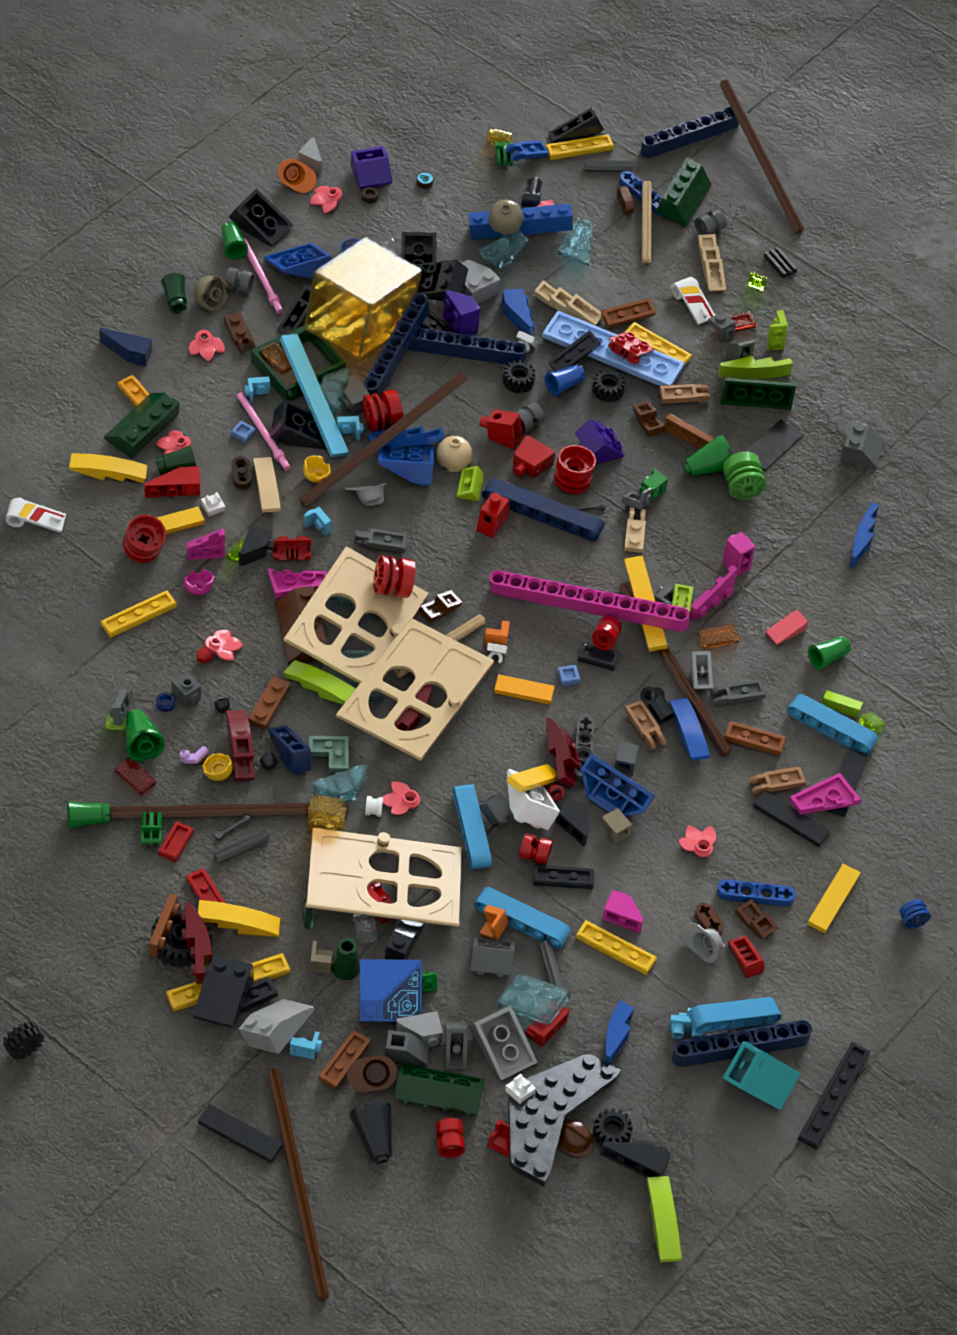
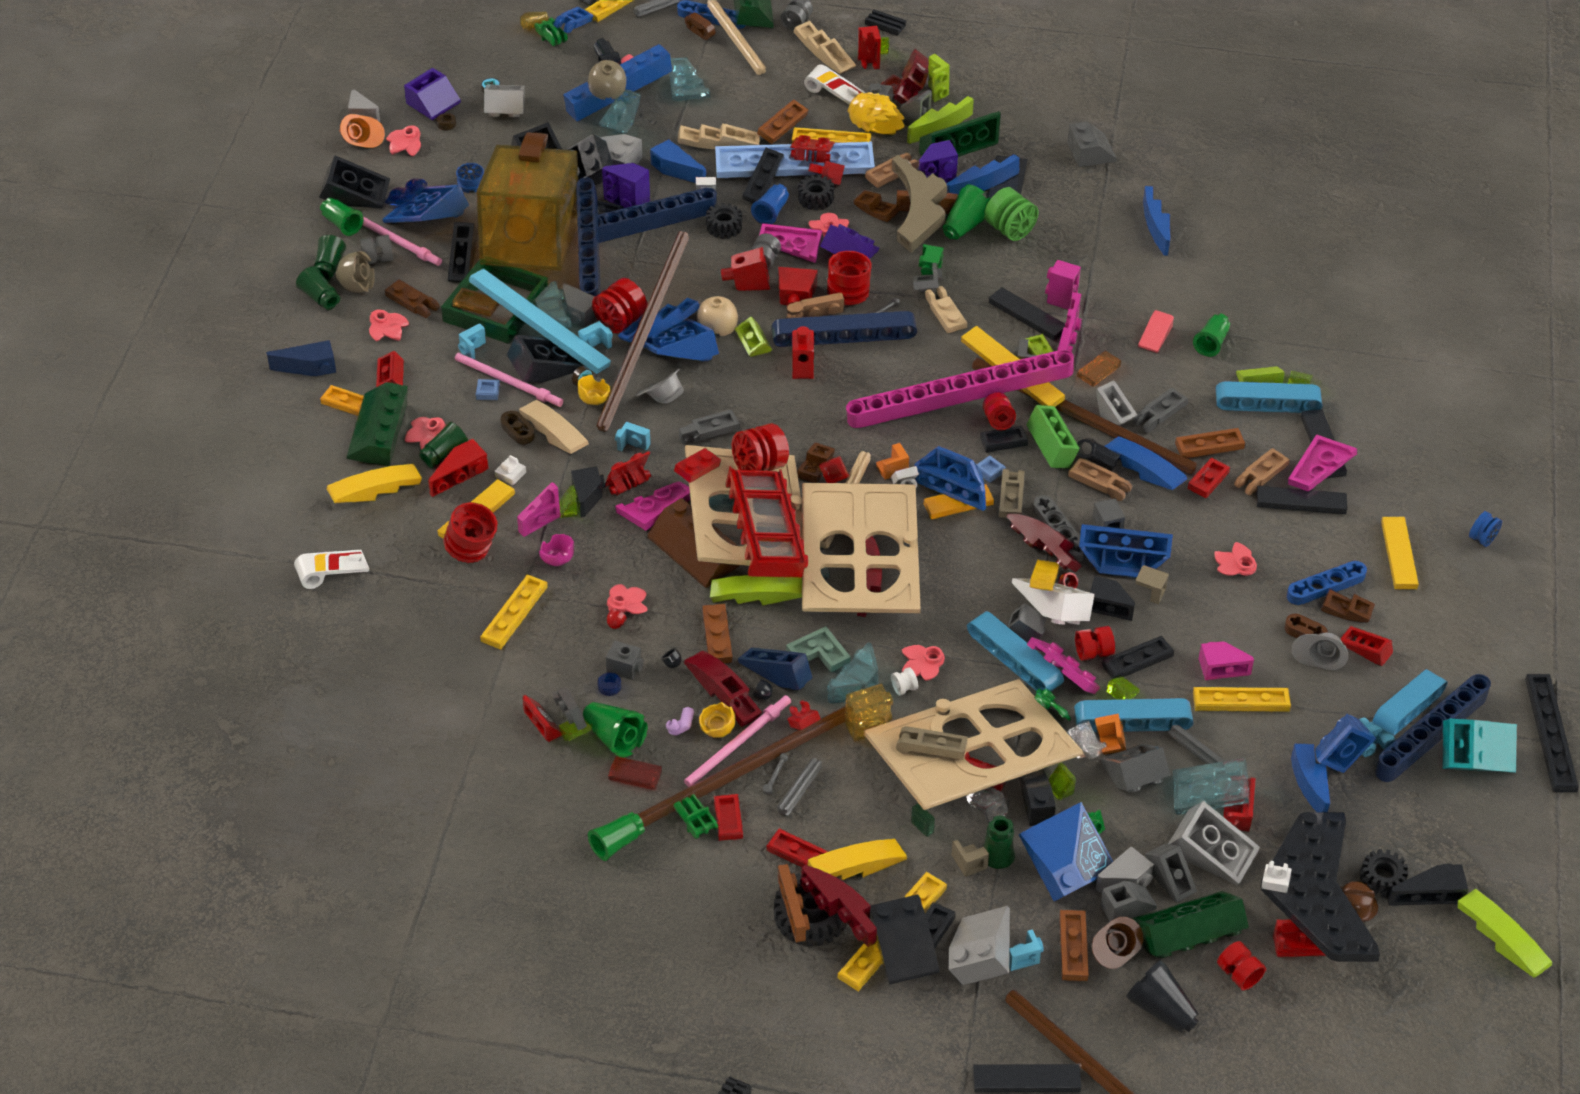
camera: 25 degrees left, 5 degrees down
none -> dark green plant [314,235,346,281]
none -> red slope [376,351,404,387]
none -> clear blue slope [385,178,429,205]
none -> light grey slope [484,84,525,117]
none -> reddish brown slope [519,132,548,162]
none -> red slope [522,695,563,742]
none -> dark brown tile [572,366,593,387]
none -> red plate [674,448,721,483]
none -> bright pink bar [684,695,791,787]
none -> red window [725,466,809,578]
none -> dark pink wing [759,223,822,263]
none -> medium nougat hinge [787,293,844,318]
none -> red tile [787,700,821,730]
none -> red plate [808,161,845,185]
none -> coral plate [809,213,849,237]
none -> red tile [819,456,849,483]
none -> yellow head [848,92,905,135]
none -> red hinge [858,26,881,69]
none -> dark tan arch [892,155,947,253]
none -> dark red slope [893,49,929,104]
none -> dark tan plate [896,726,968,760]
none -> blue wedge [915,446,986,511]
none -> dark purple slope [919,140,958,184]
none -> blue slope [947,154,1019,196]
none -> black tile [989,287,1065,341]
none -> dark tan plate [999,469,1025,518]
none -> bright green brick [1026,405,1080,468]
none -> dark pink wing [1027,637,1100,694]
none -> green plate [1034,688,1071,721]
none -> clear neon green slope [1048,762,1076,800]
none -> clear bracket [1066,721,1107,760]
none -> clear neon green slope [1107,677,1140,700]
none -> red plate [1187,458,1230,498]
none -> blue slope [1315,714,1376,773]

